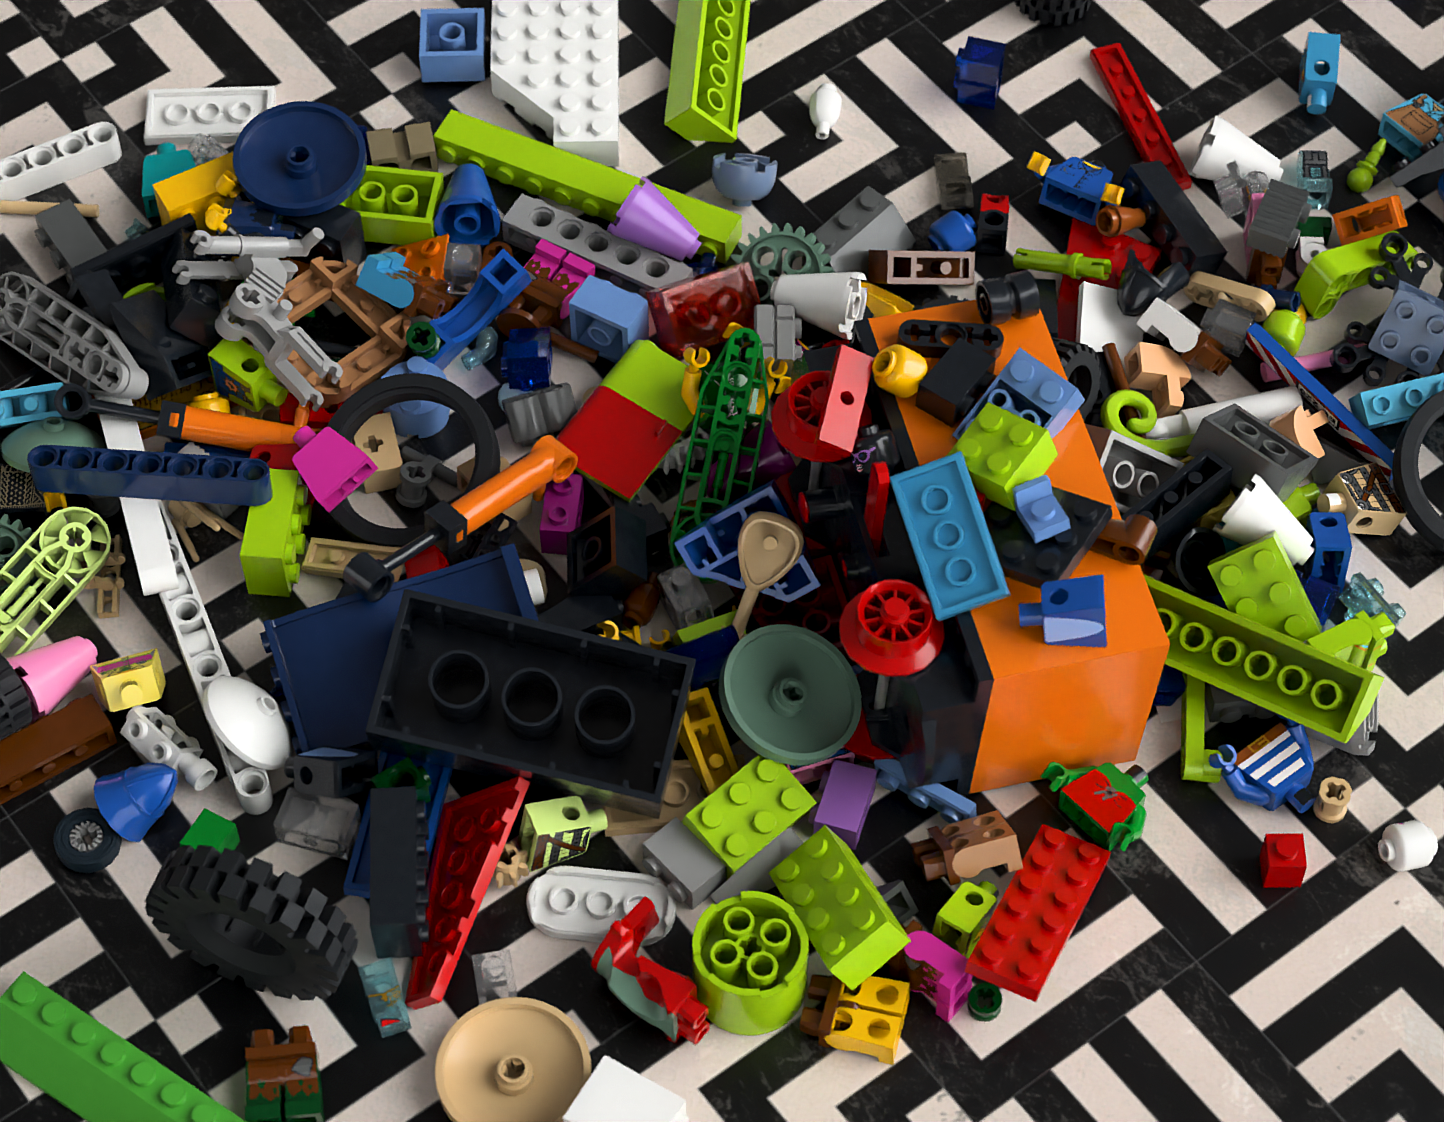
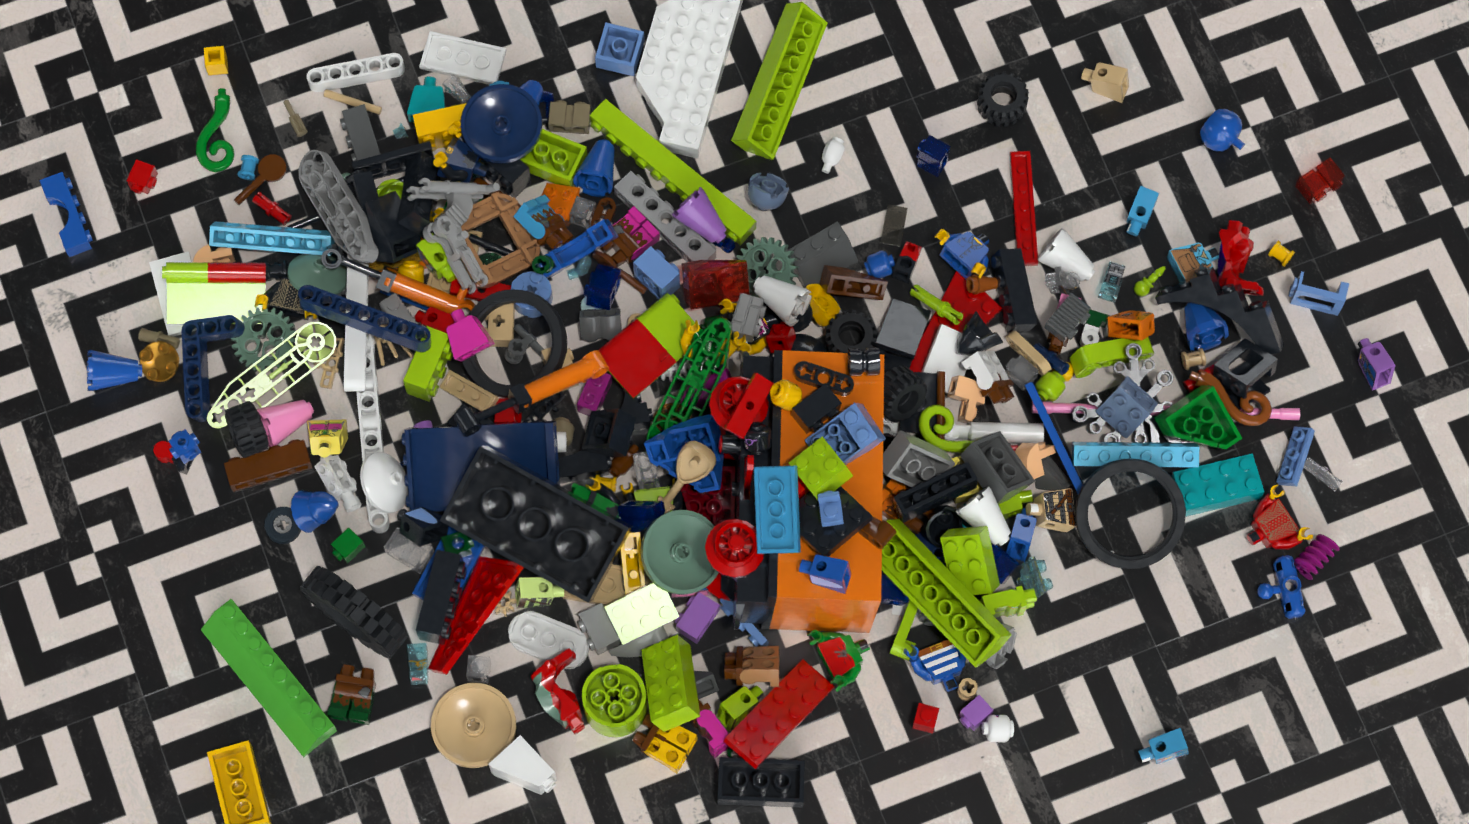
camera: 15 degrees right, 15 degrees up
none -> black brick [718,757,805,808]
none -> medium lavender brick [959,695,993,731]

